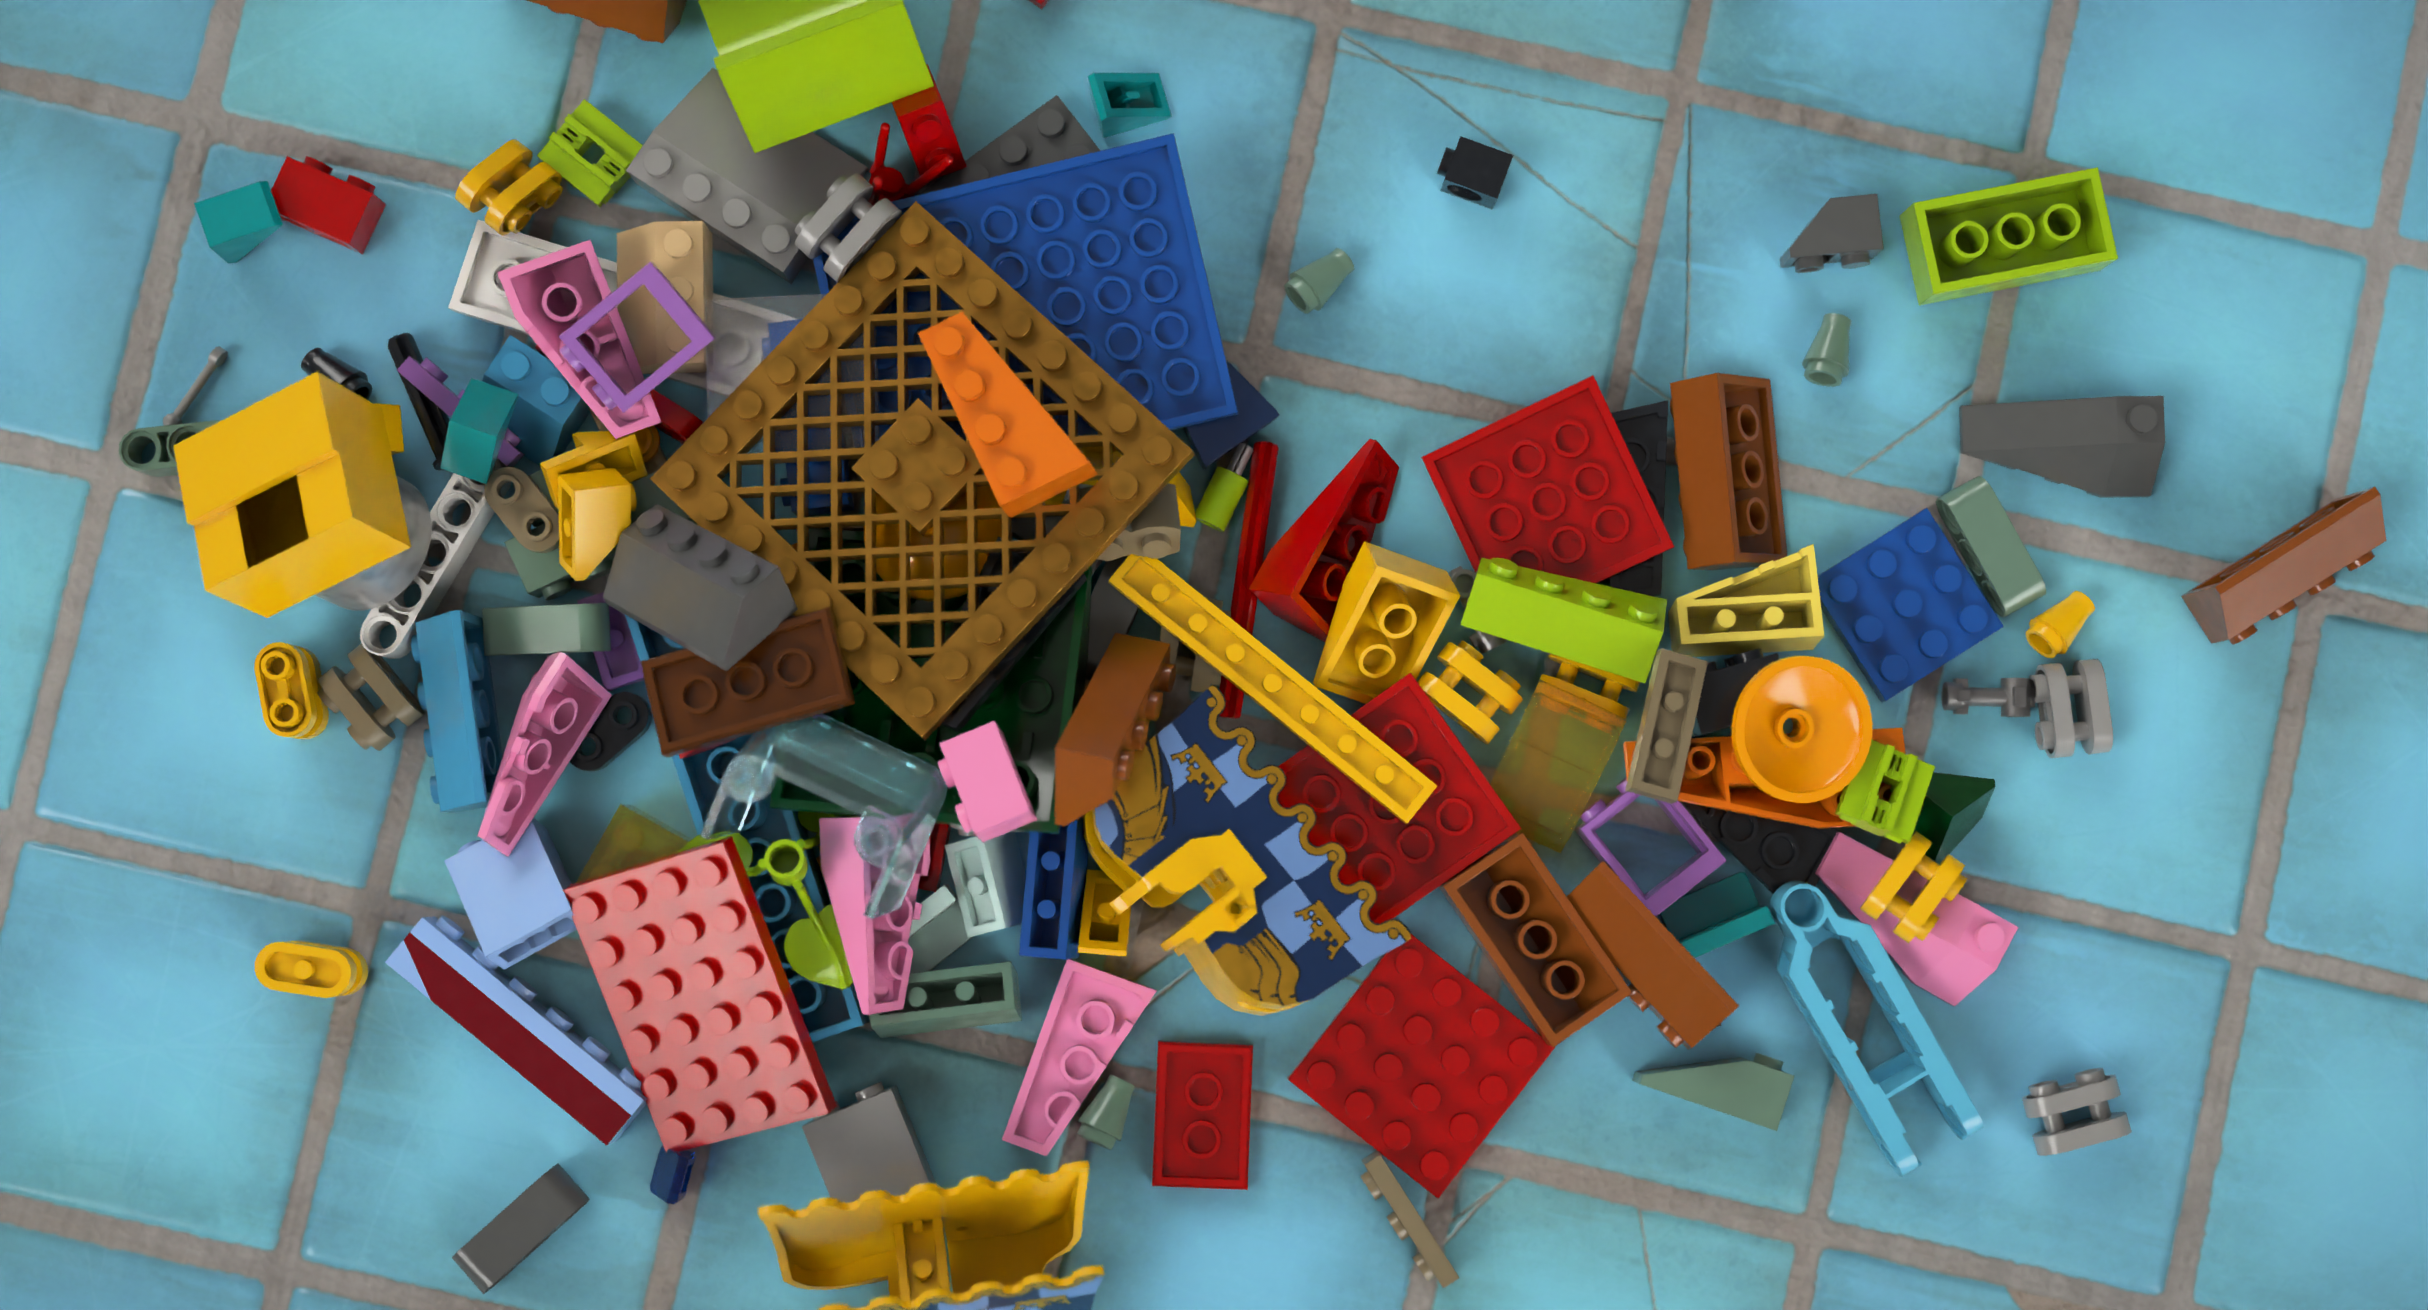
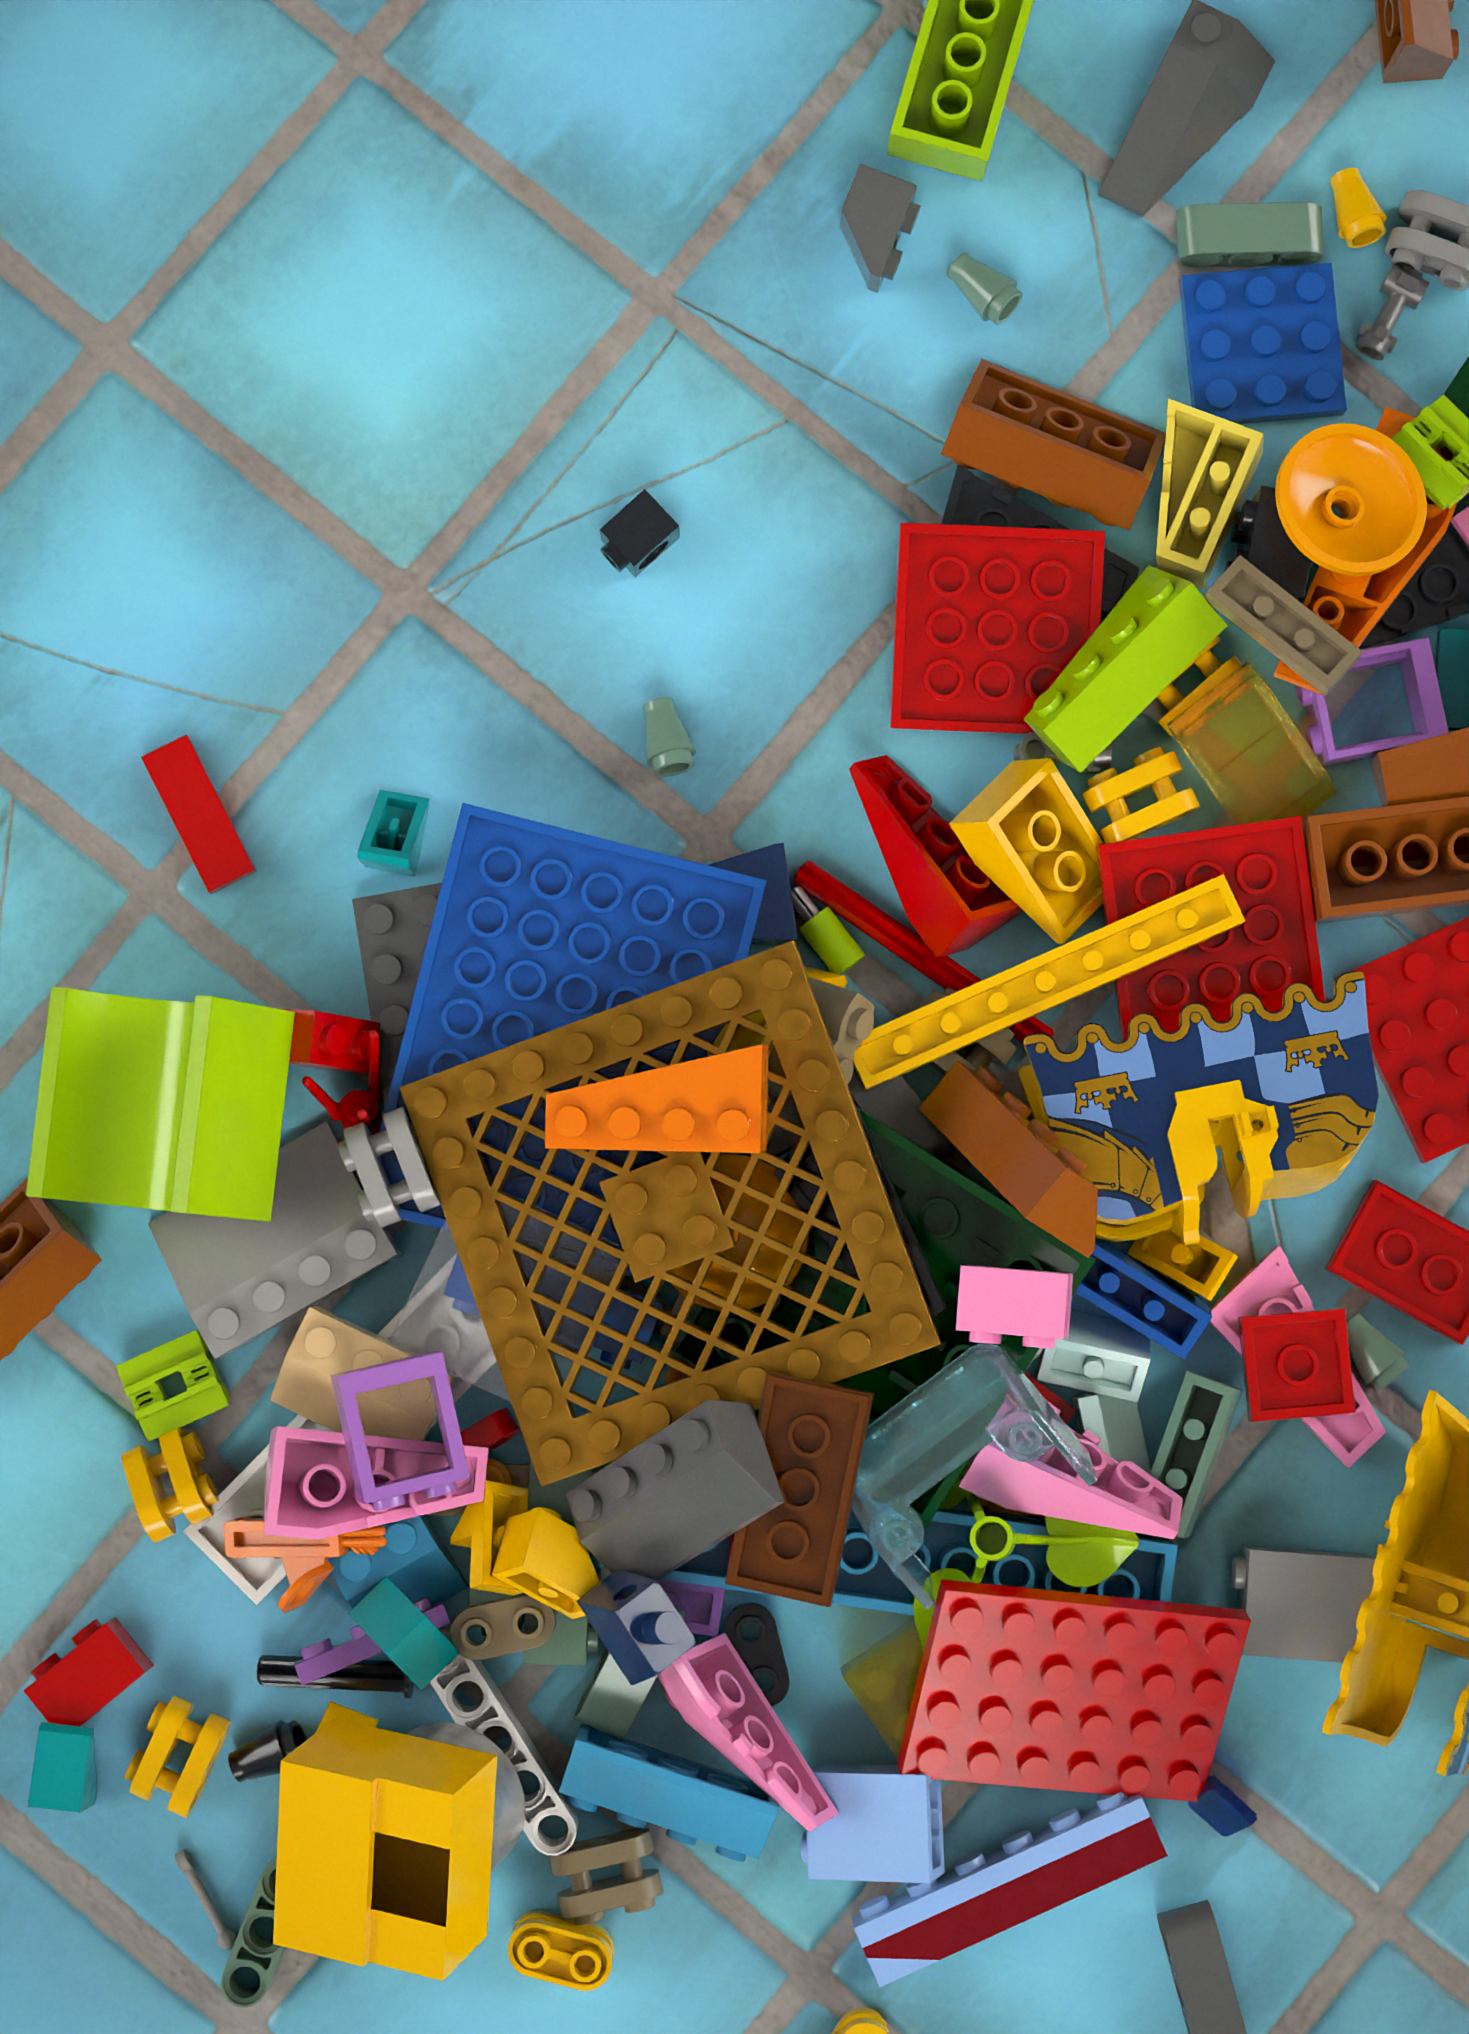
camera: 60 degrees left, 0 degrees up
none -> yellow brick [124,1695,232,1819]
none -> orange piece [223,1517,387,1613]
none -> dark blue torso [577,1570,696,1685]
none -> red tile [1238,1308,1356,1422]

